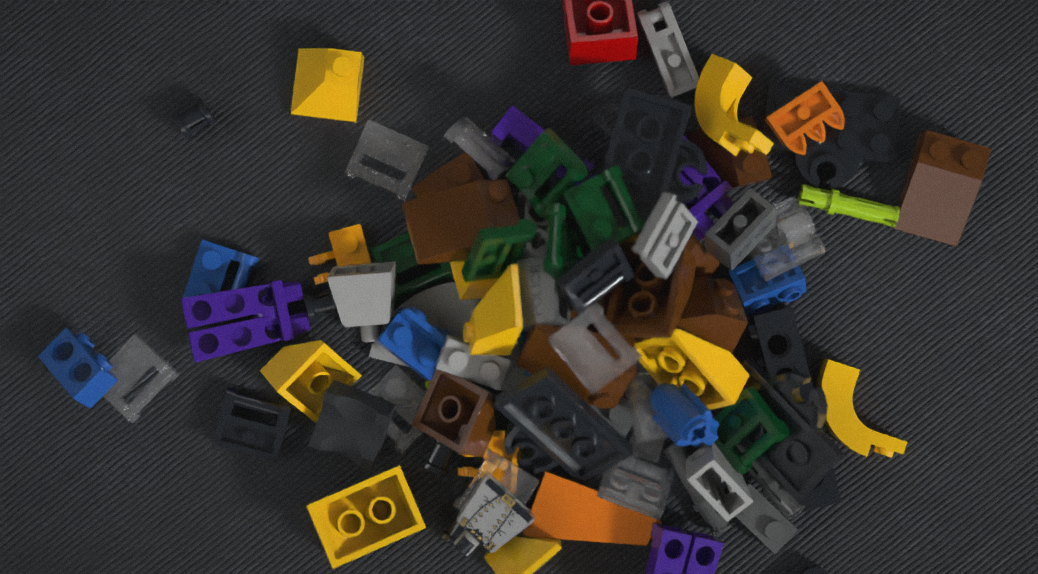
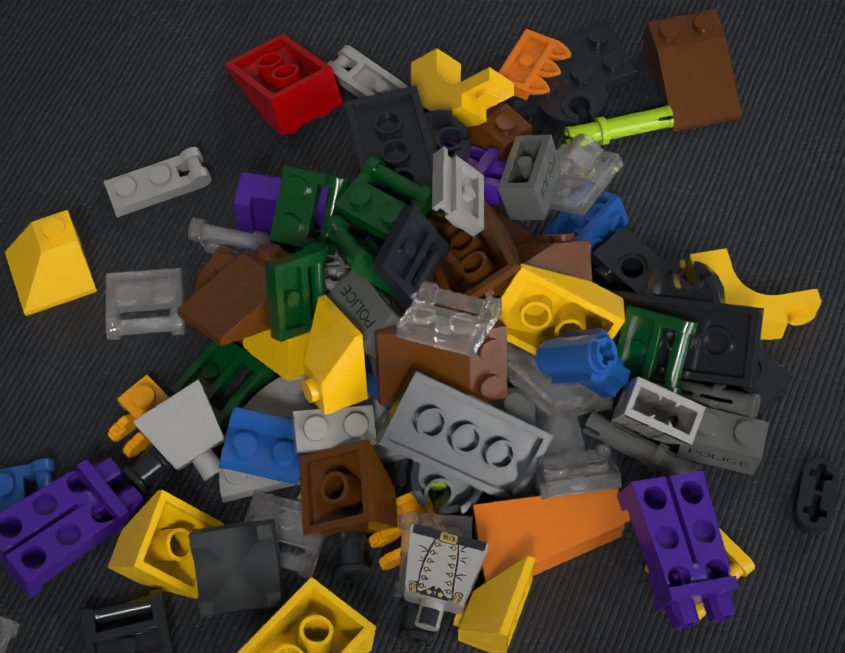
camera: 30 degrees left, 25 degrees down
none -> light grey plate [104,147,212,217]

